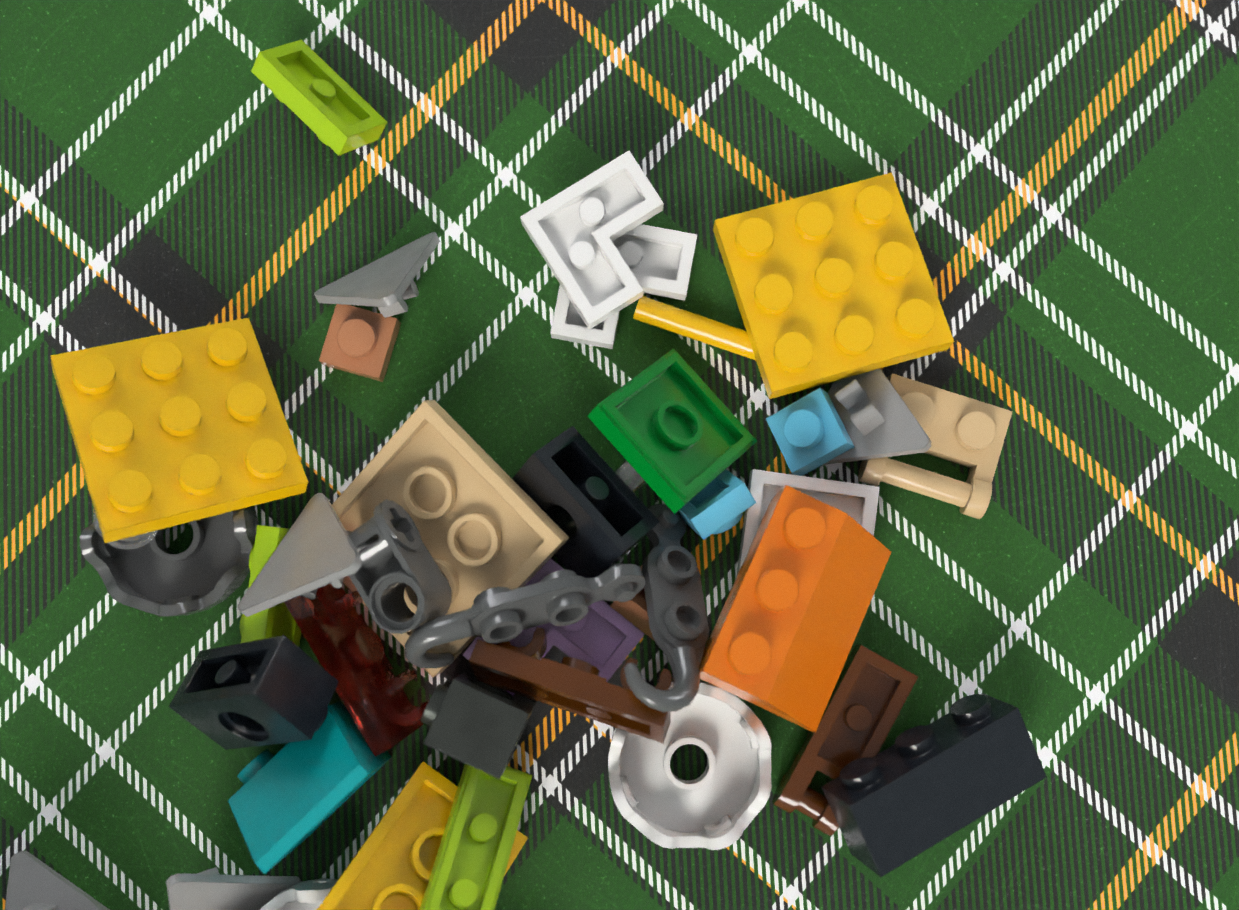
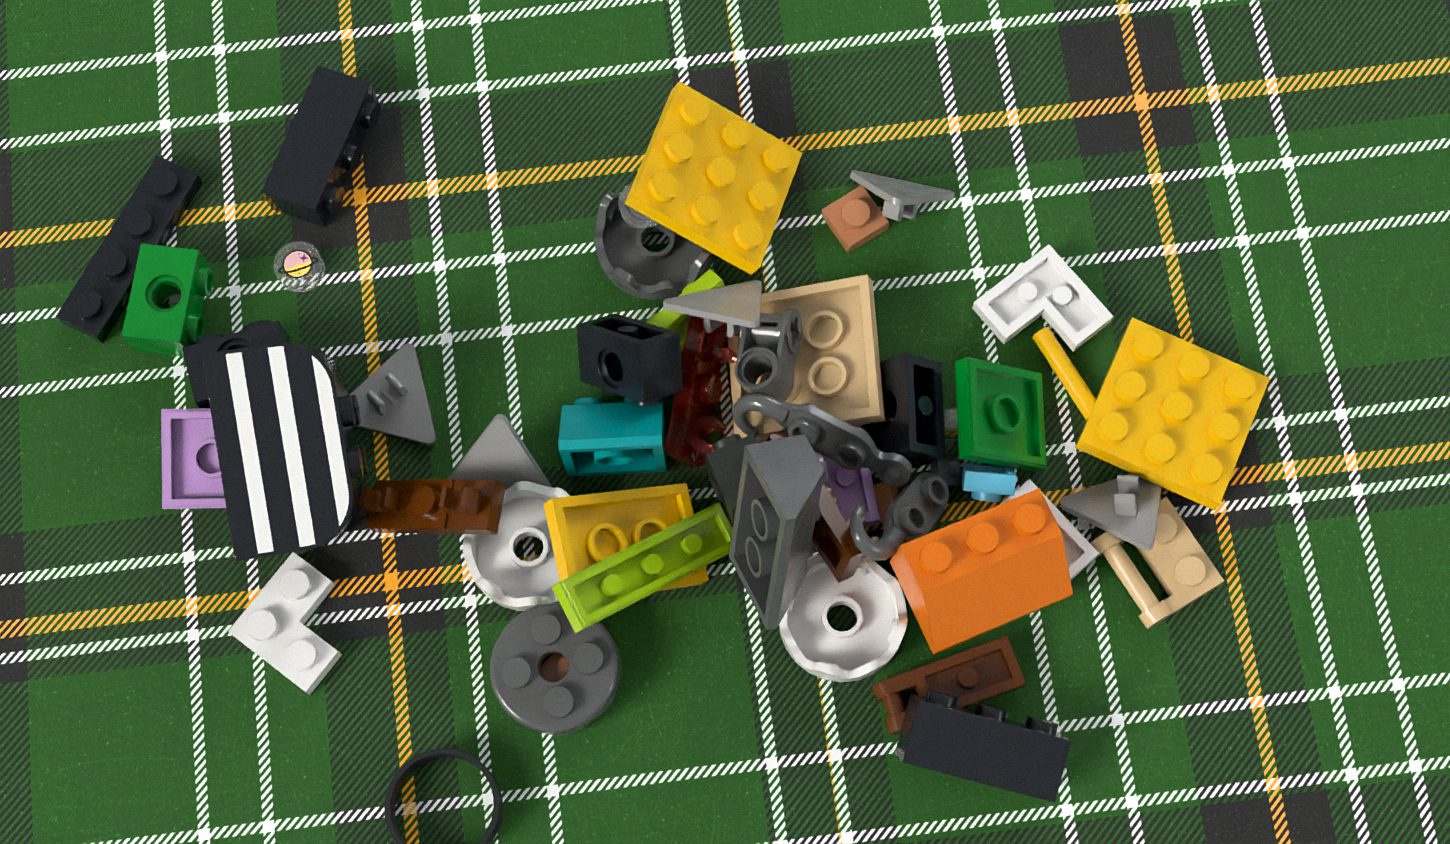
camera: 50 degrees right, 10 degrees down
lime plate [251,40,387,156] -> none
white plate [520,151,664,330] -> none
medium azure plate [766,388,855,476] -> none
none -> dark grey slope [729,434,827,630]

